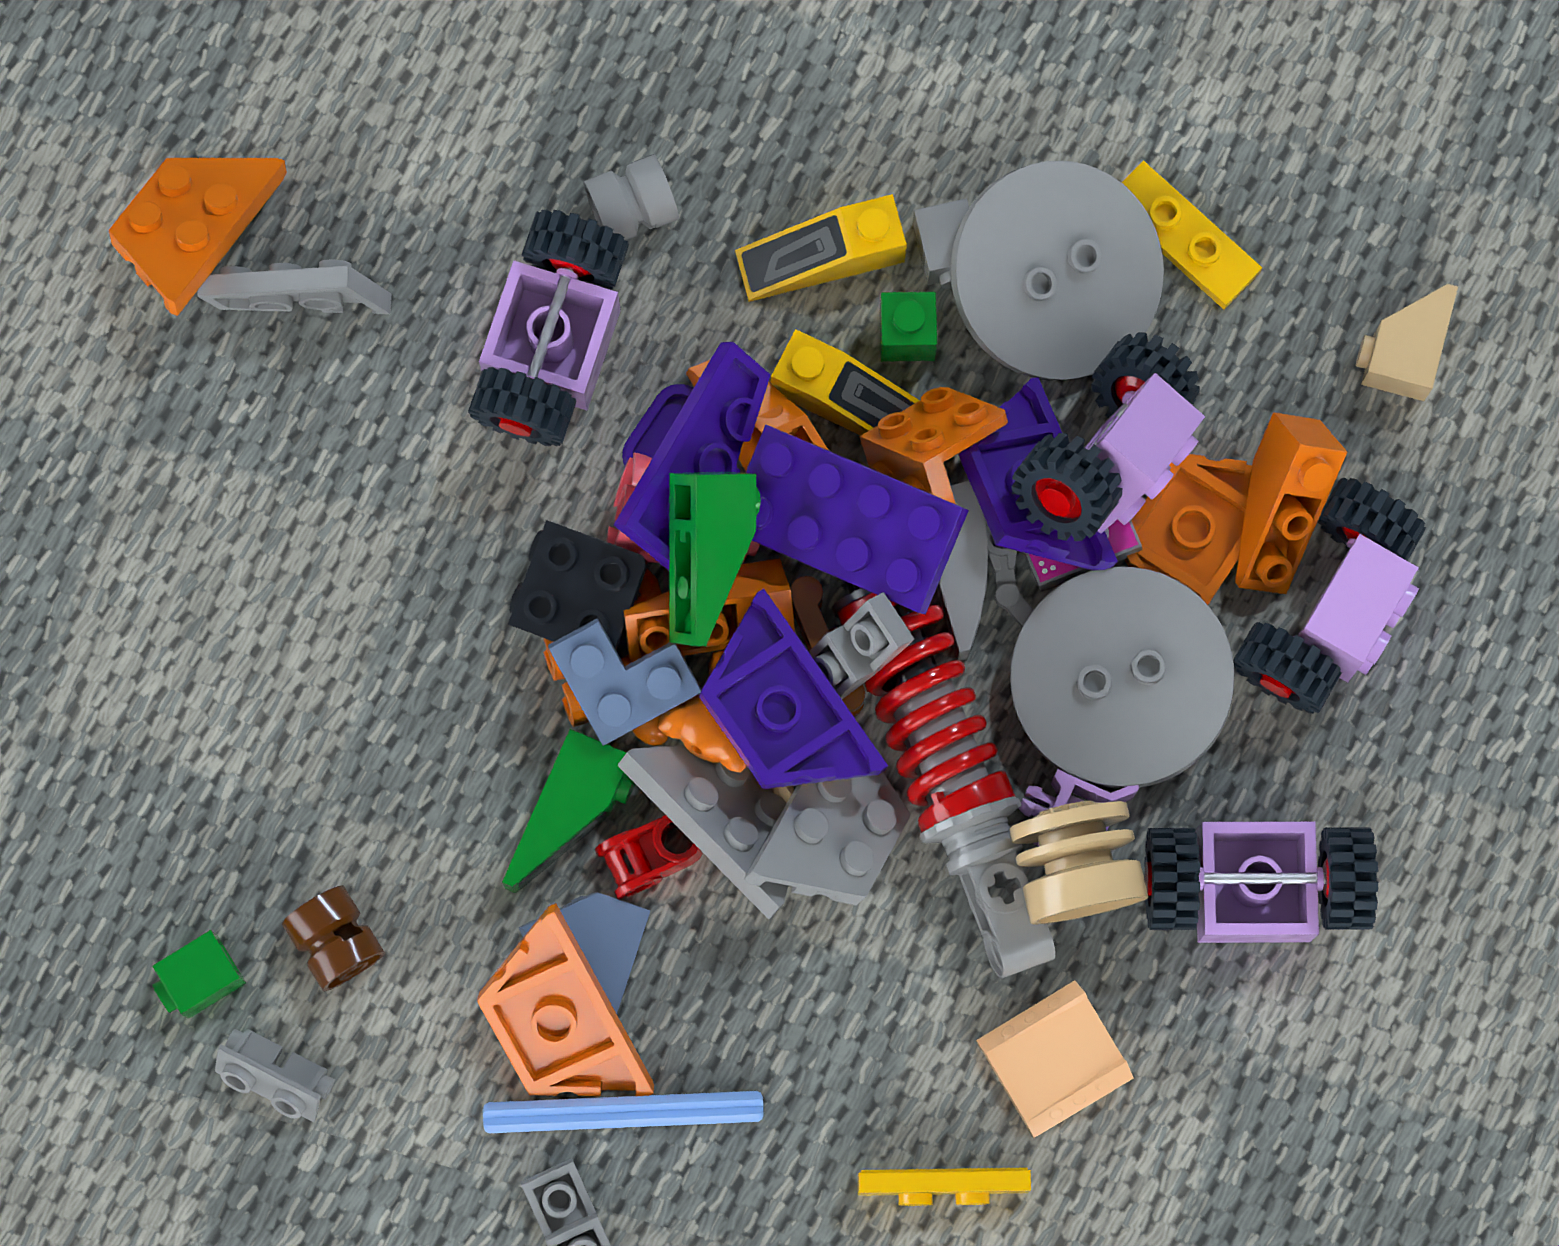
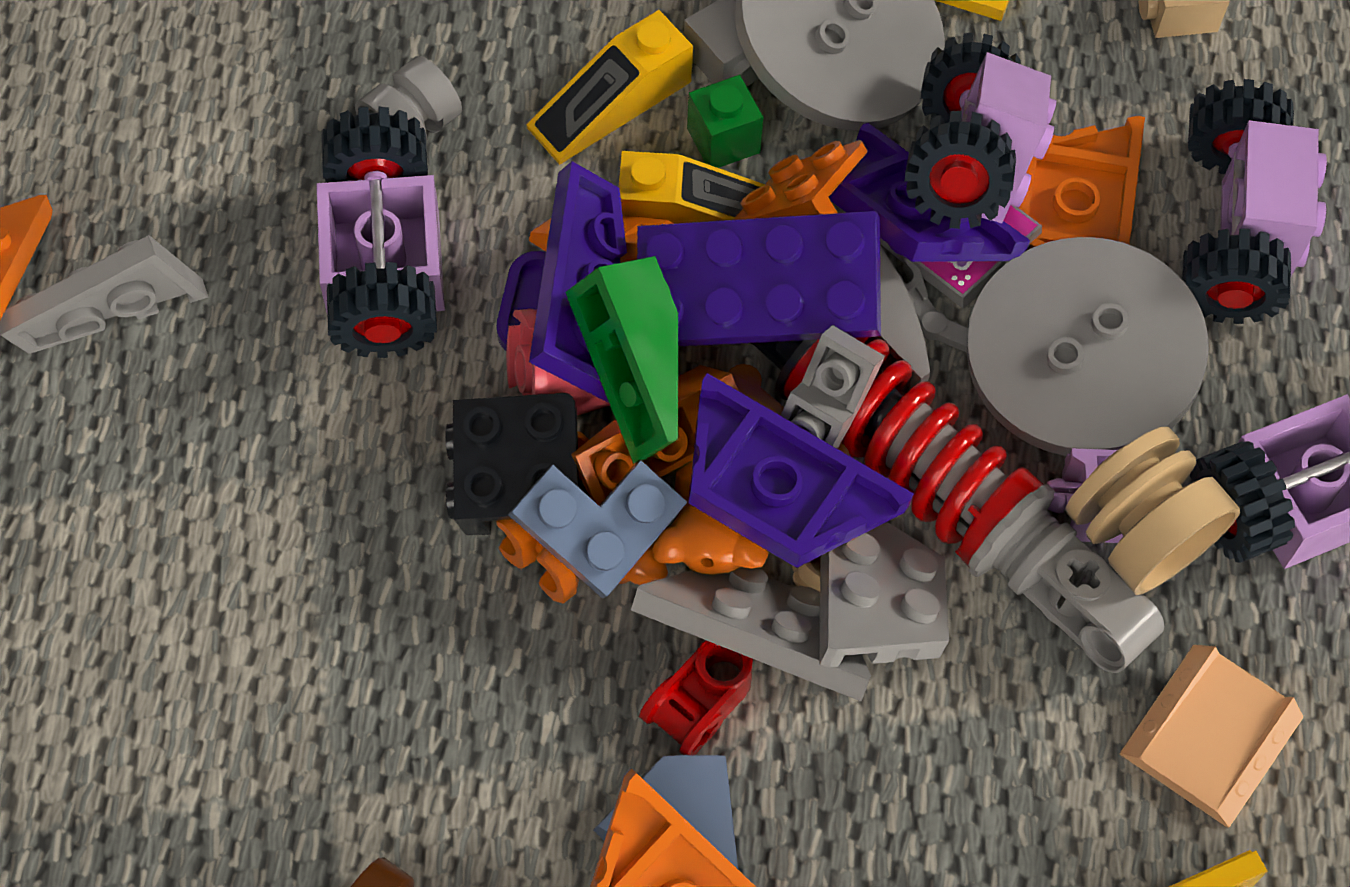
camera: 25 degrees left, 15 degrees down
green slope [502,729,635,893] -> none
orange slope [1235,412,1347,594] -> none

